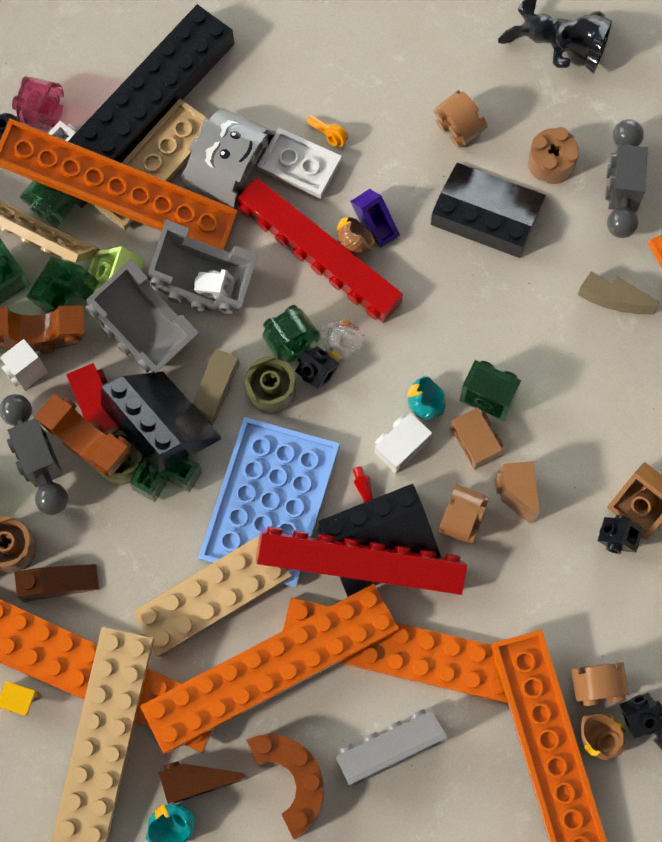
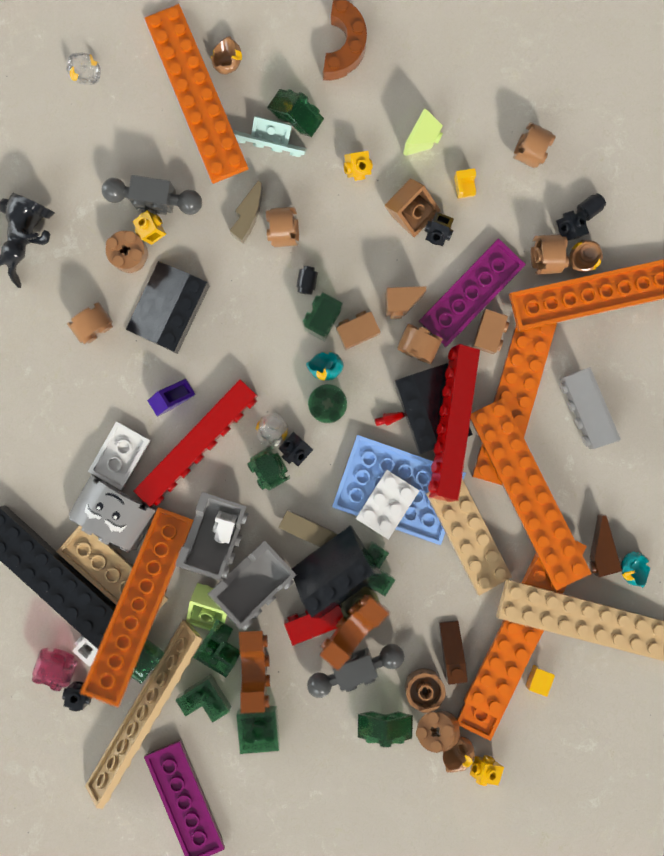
camera: 90 degrees left, 15 degrees up
white brick [0,339,48,390] -> none
olive brick [245,356,296,413] -> none
dark orange brick [246,734,324,840] -> none
light orange plate [307,115,348,148] -> none
medium nougat hair [337,217,375,254] -> none
white brick [375,413,432,473] -> none
none -> yellow brick [133,210,166,245]
none -> medium nougat brick [266,207,299,247]
none -> black brick [296,266,318,295]
none -> clear green brick [308,384,347,424]
none -> white plate [356,470,420,540]
none -> magenta plate [418,238,526,347]
none -> medium nougat brick [472,309,509,354]

